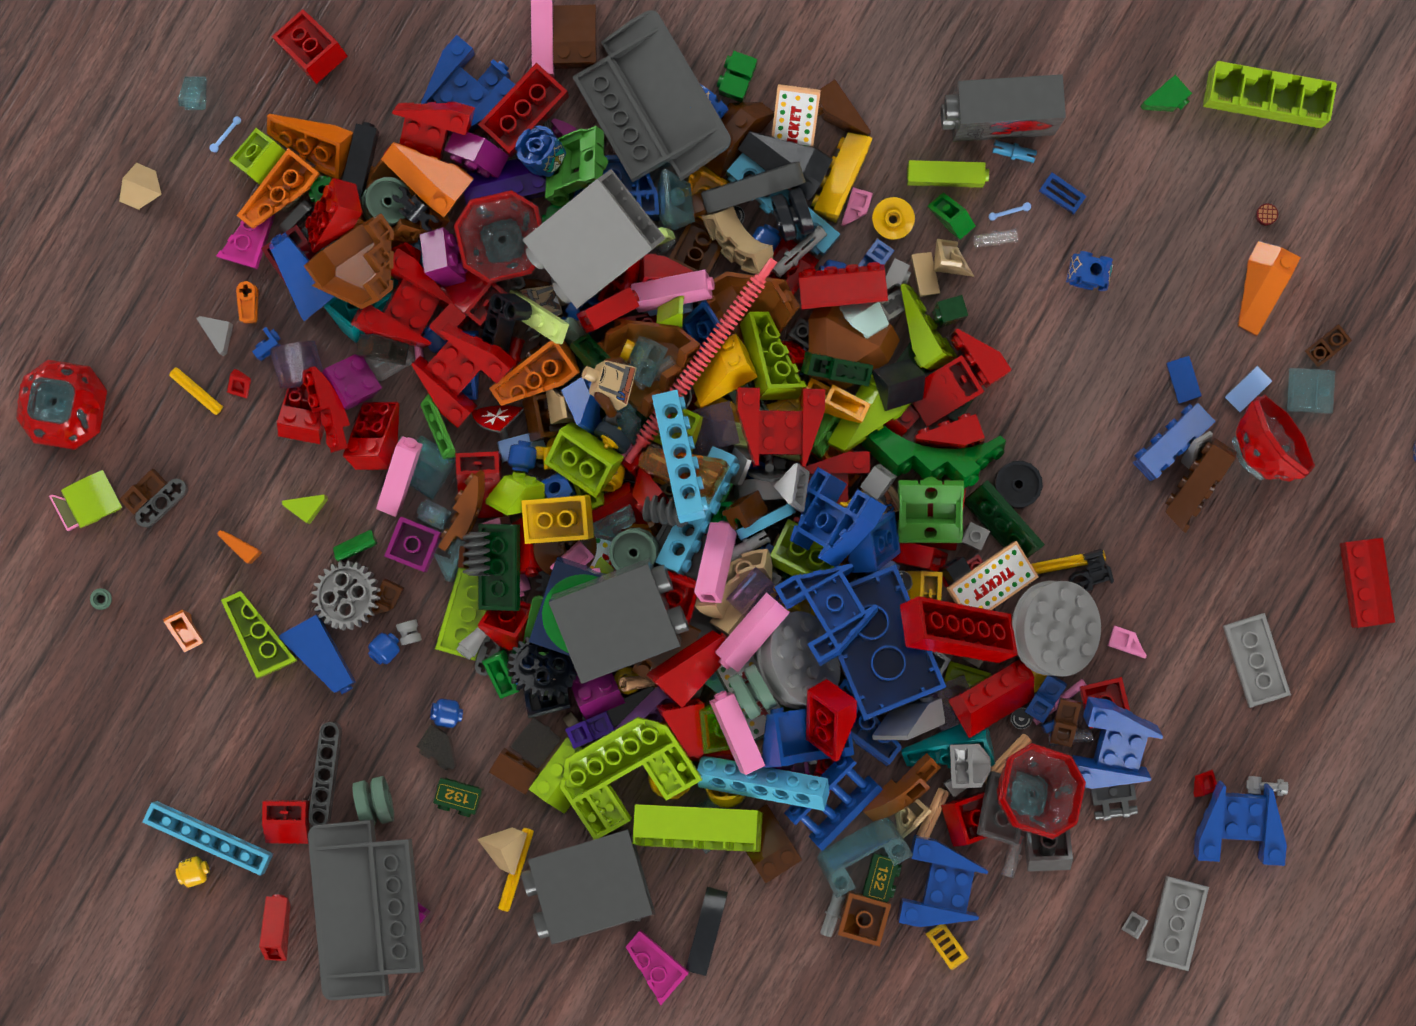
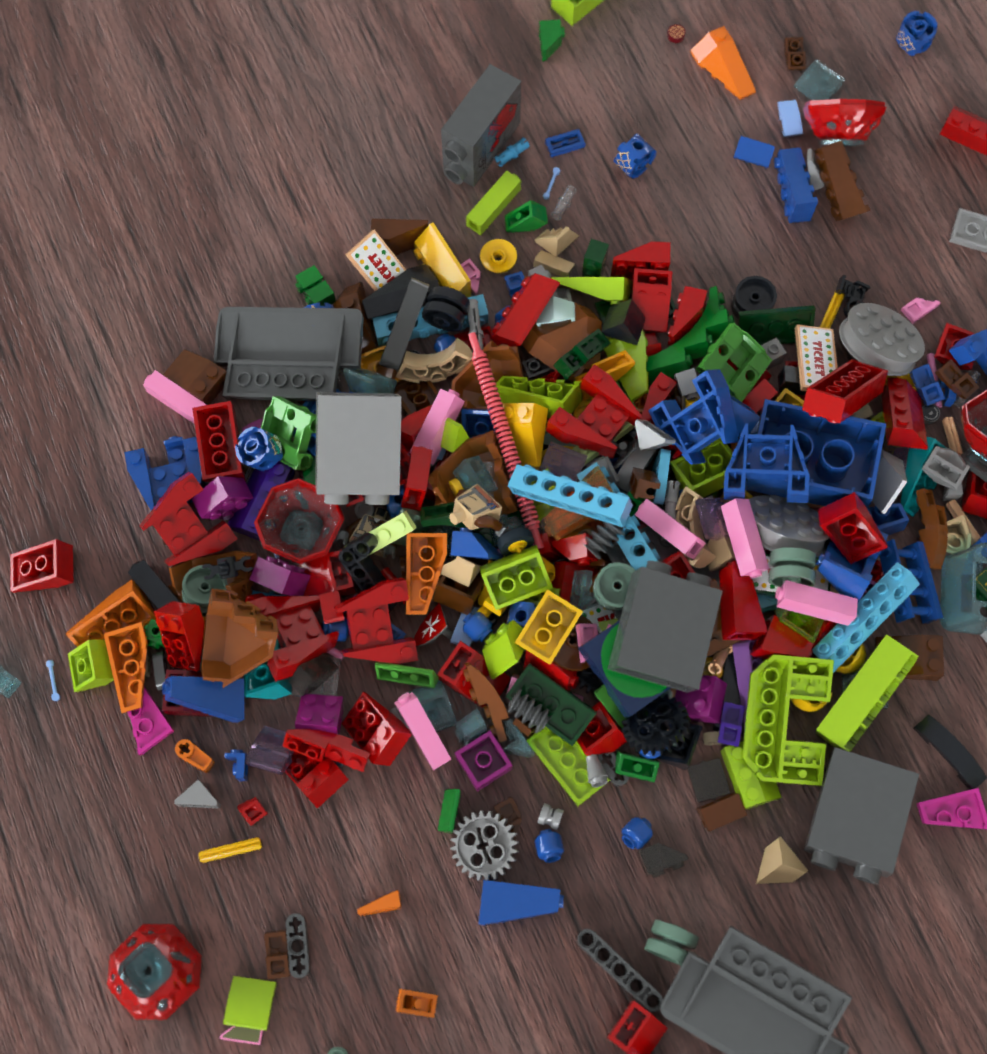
camera: 60 degrees left, 15 degrees down
tan slope [119,163,162,210] -> none
lime wedge [221,591,297,679] -> none
lime slope [282,495,328,524] -> none
orange wedge [381,142,474,217] -> none
dark green brick [433,777,483,817] -> none
yellow axle [498,828,534,912] -> none

